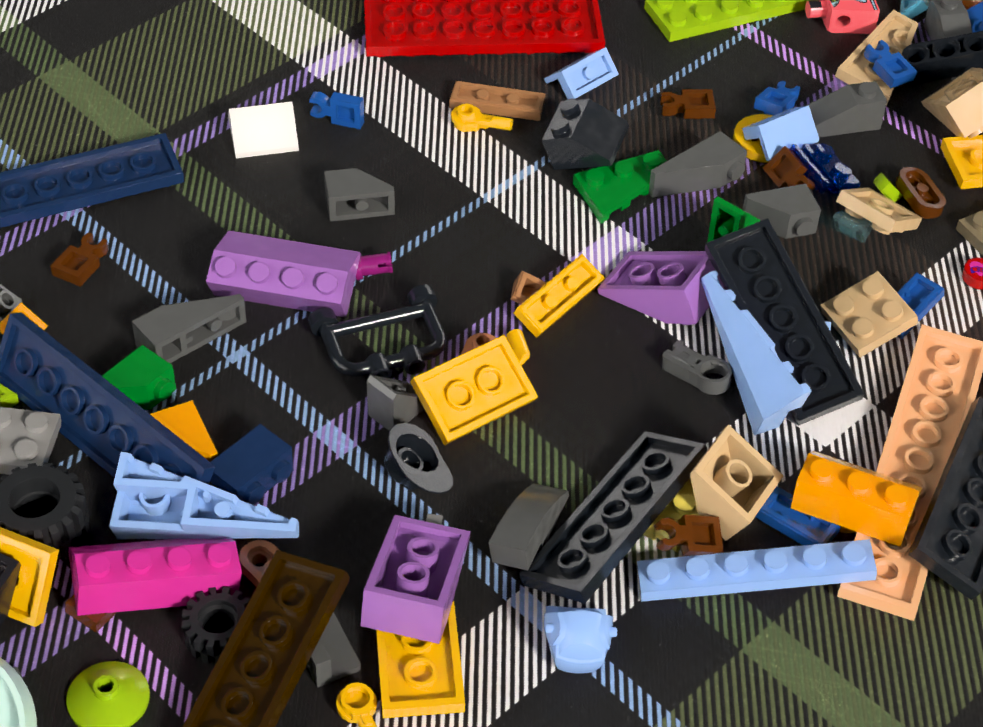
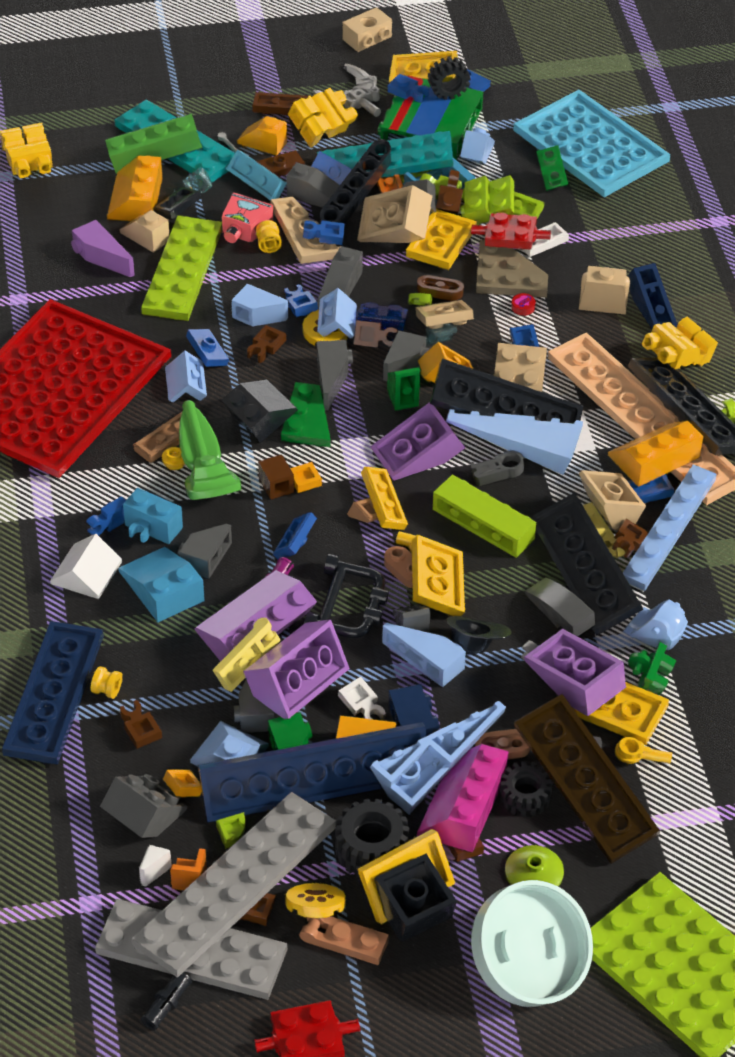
camera: 55 degrees left, 0 degrees up
none -> yellow wheel [91,666,122,699]
none -> dark azure slope [118,547,204,622]
none -> dark azure brick [123,488,183,544]
none -> bright green piece [179,400,242,500]
none -> blue plate [186,329,229,367]
none -> light blue slope [190,721,269,766]
none -> light yellow plate [213,617,280,692]
none -> light blue slope [232,284,288,326]
none -> medium lavender slope [243,619,350,719]
none -> yellow wheel [256,220,282,253]
none -> reddish brown brick [258,454,294,500]
none -> blue plate [273,512,317,560]
none -> light orange plate [290,462,322,493]
none -> white plate [338,677,386,720]
none -> light blue slope [382,623,466,687]
none -> light orange slope [418,342,473,383]
none -> lime brick [433,474,536,558]
none -> green hips [628,642,676,695]

